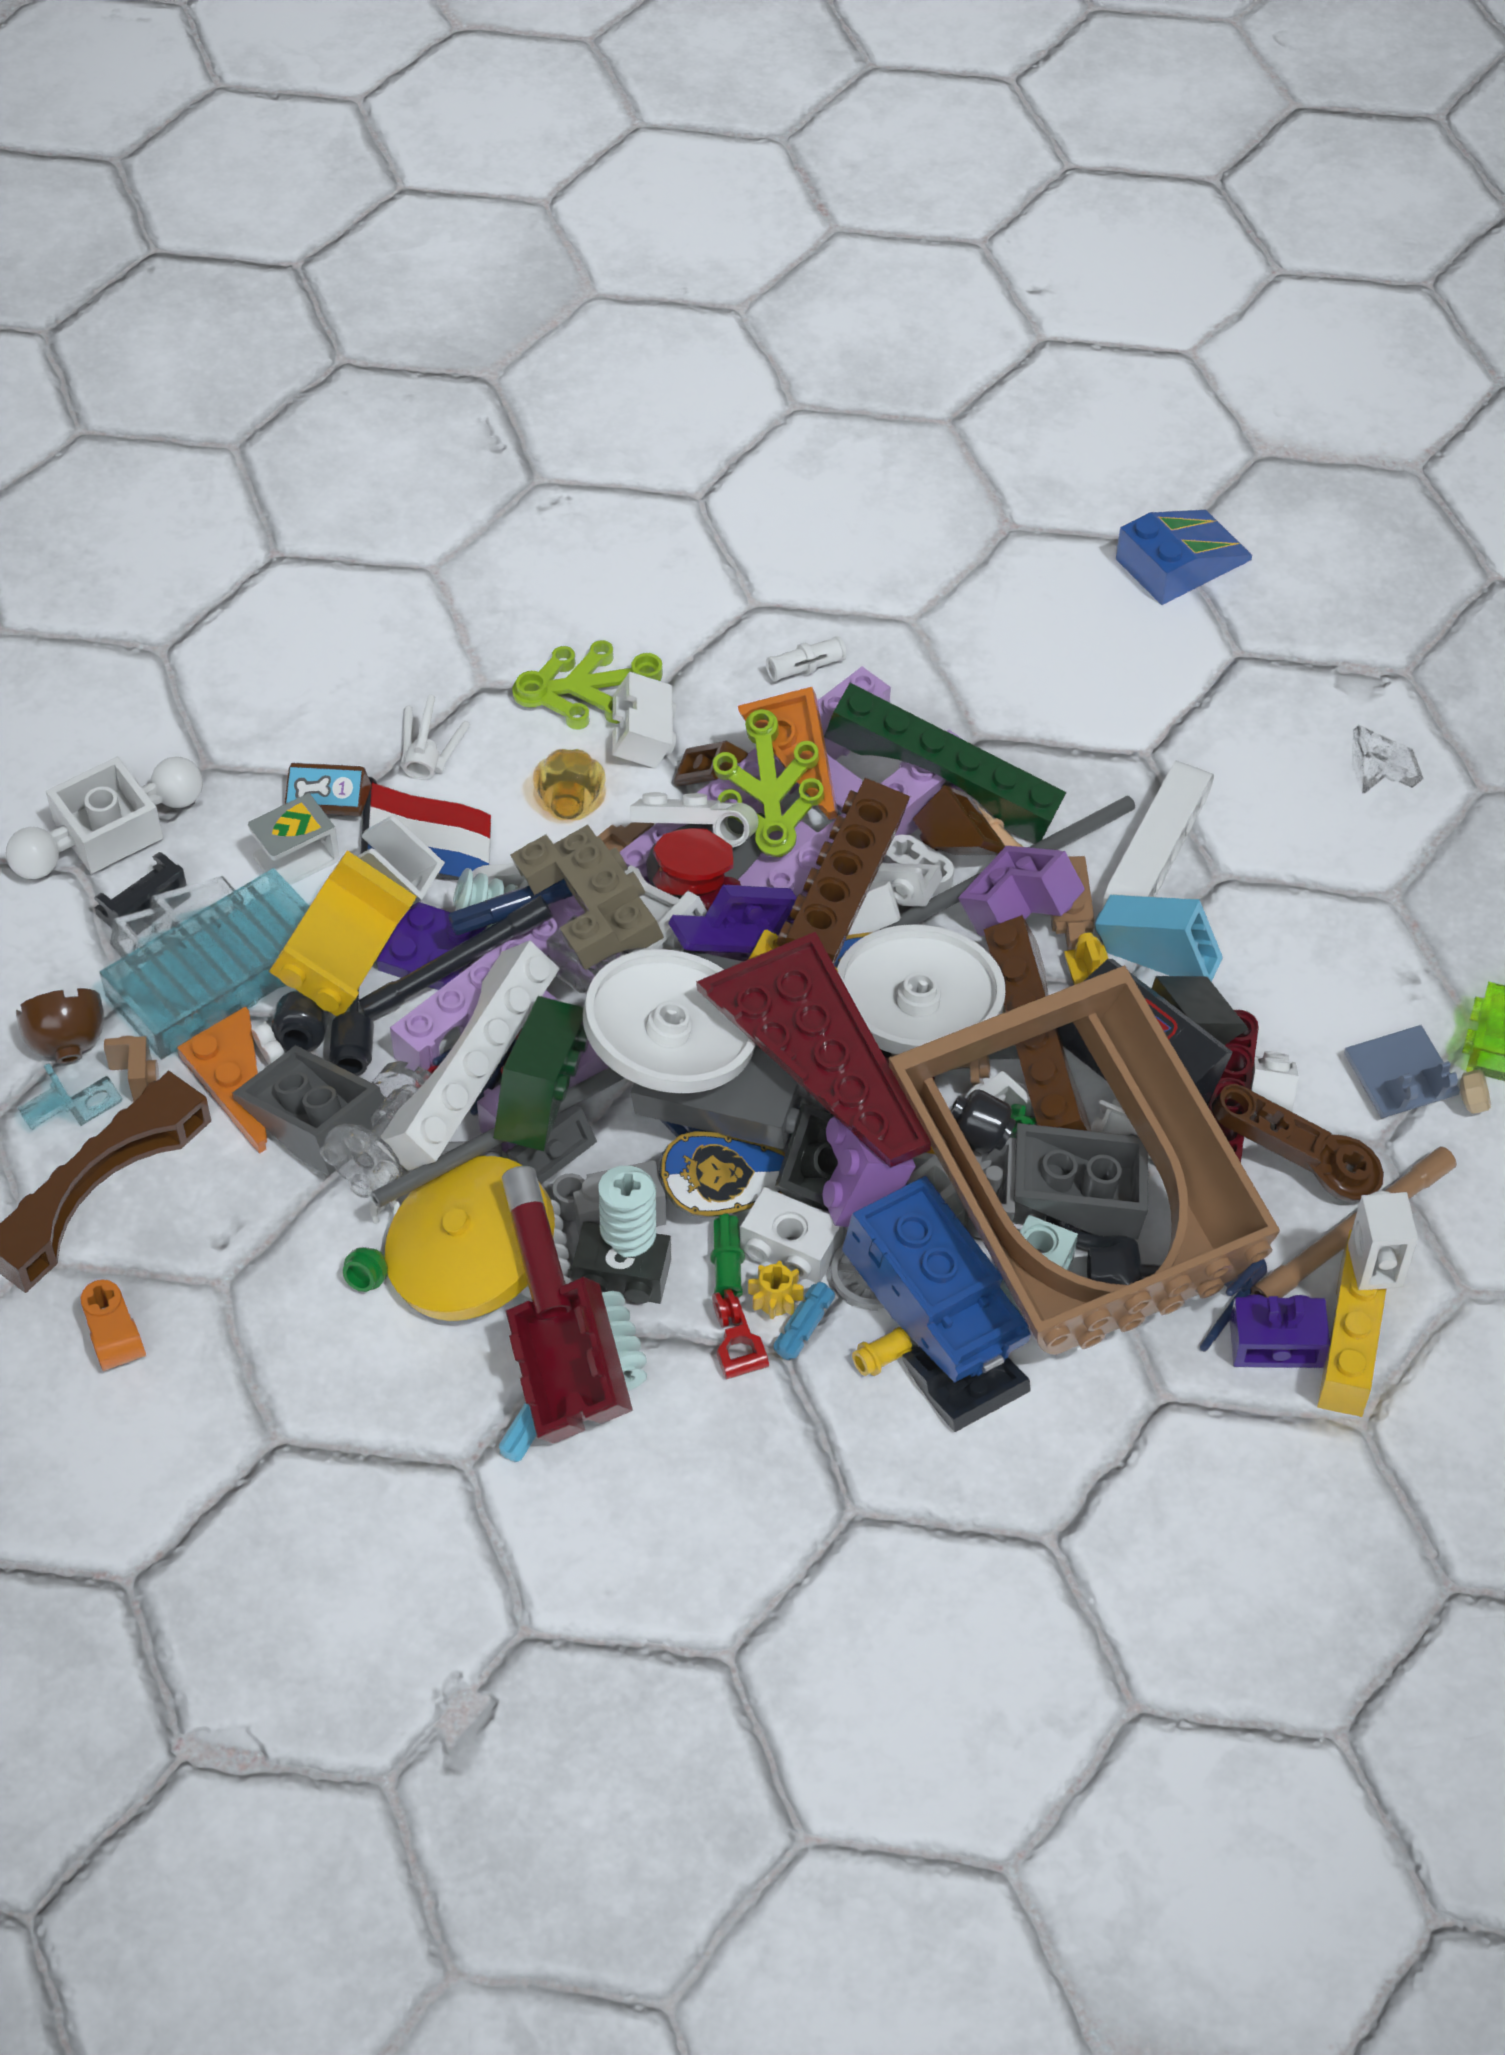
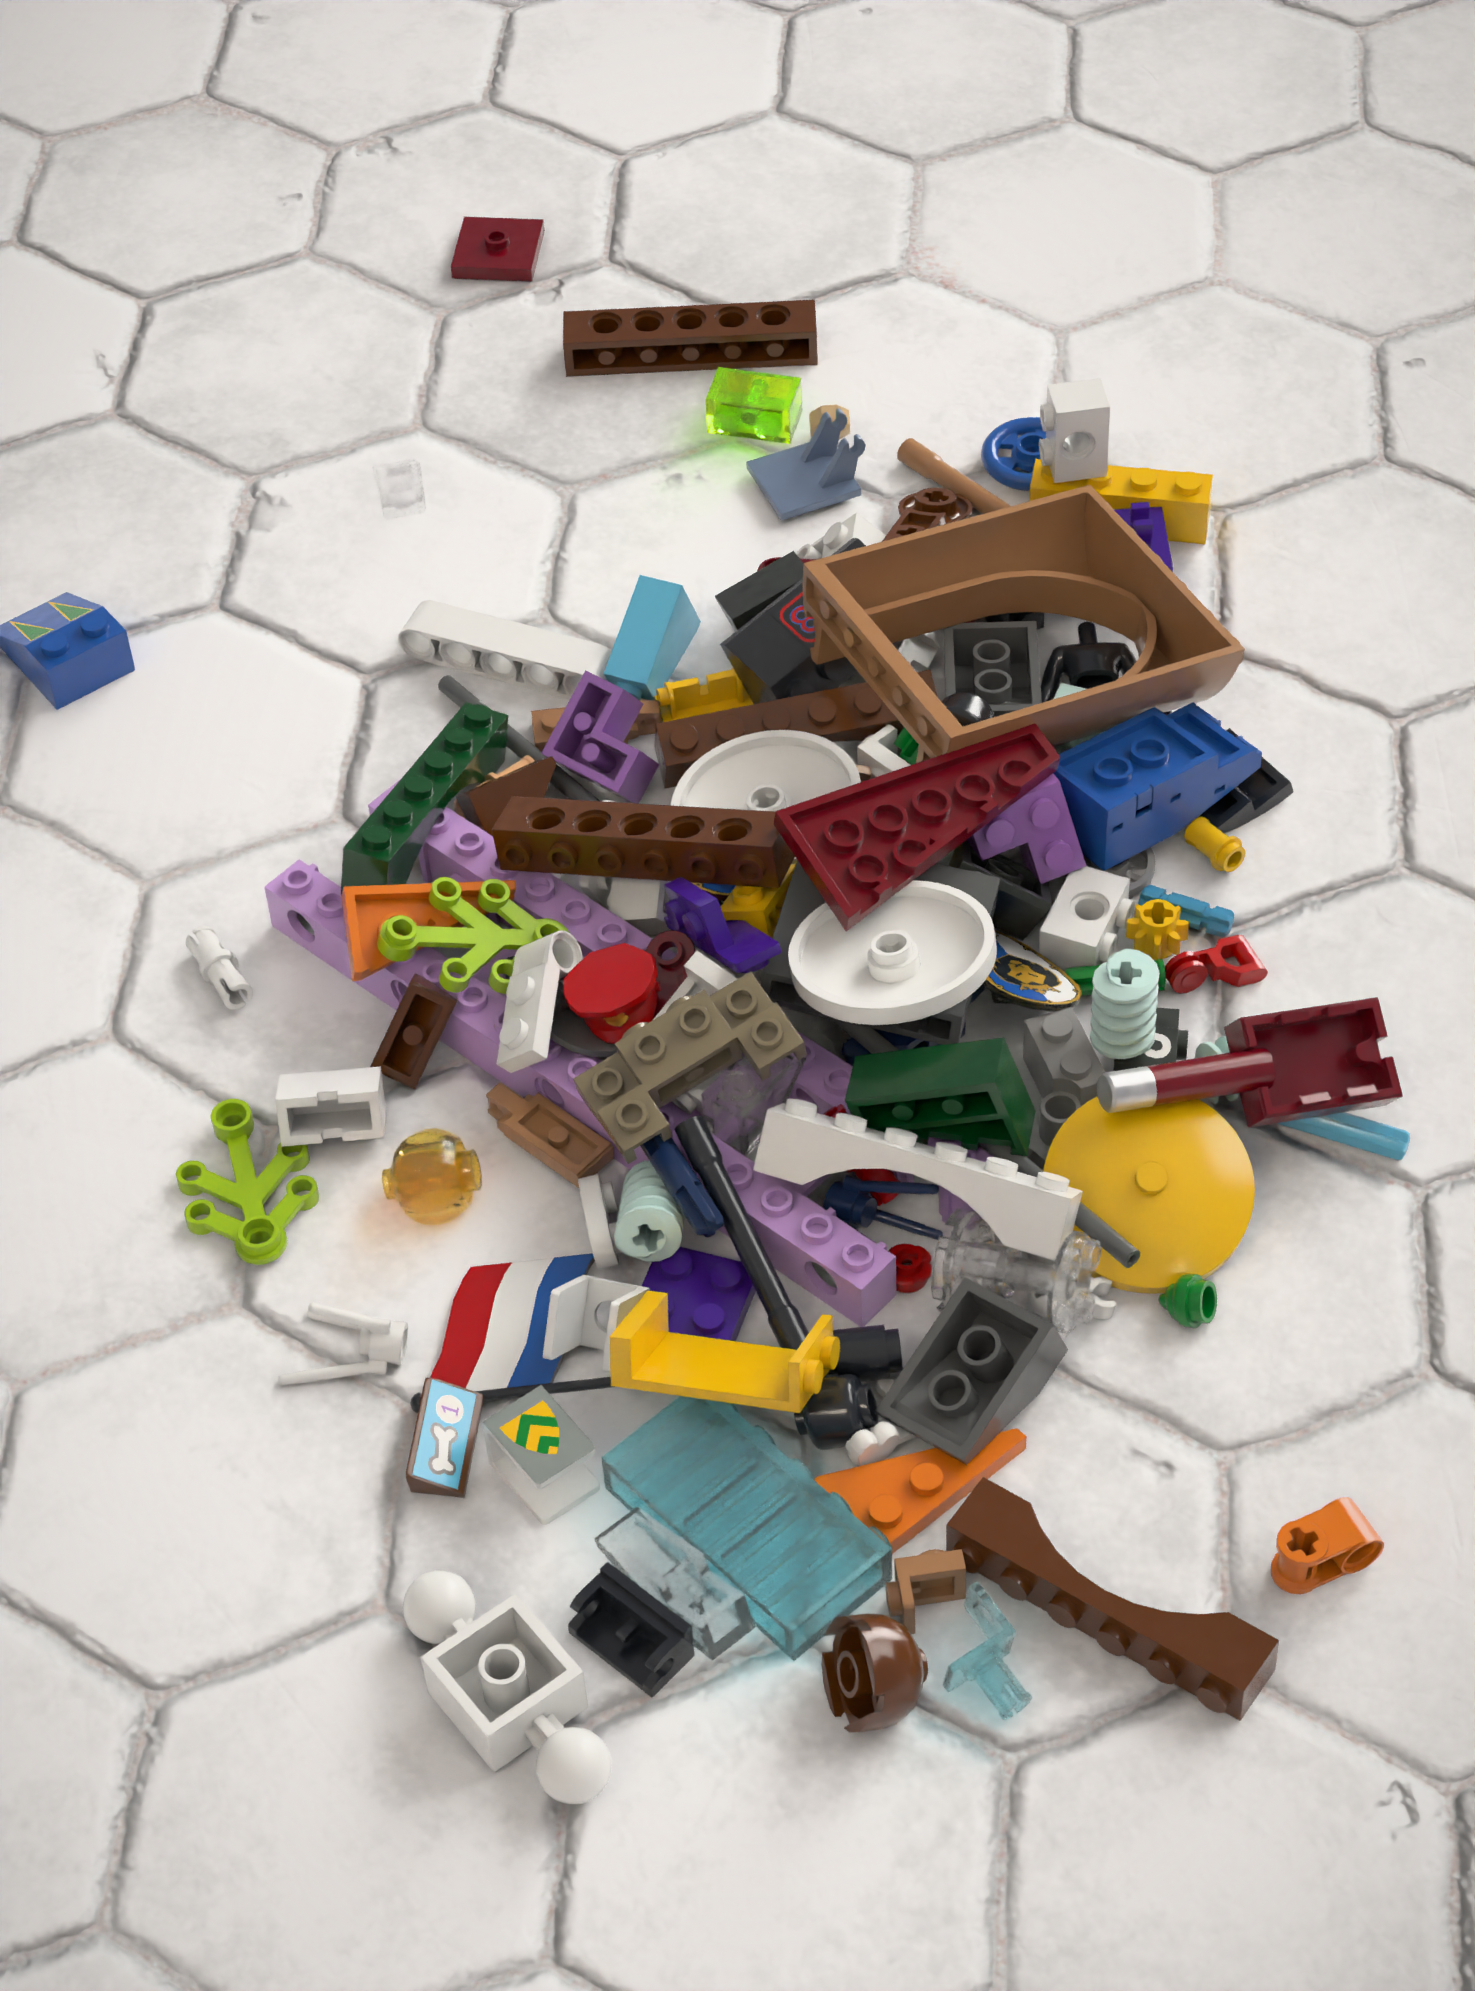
camera: 90 degrees left, 5 degrees down
none -> blue plate [981,417,1046,491]

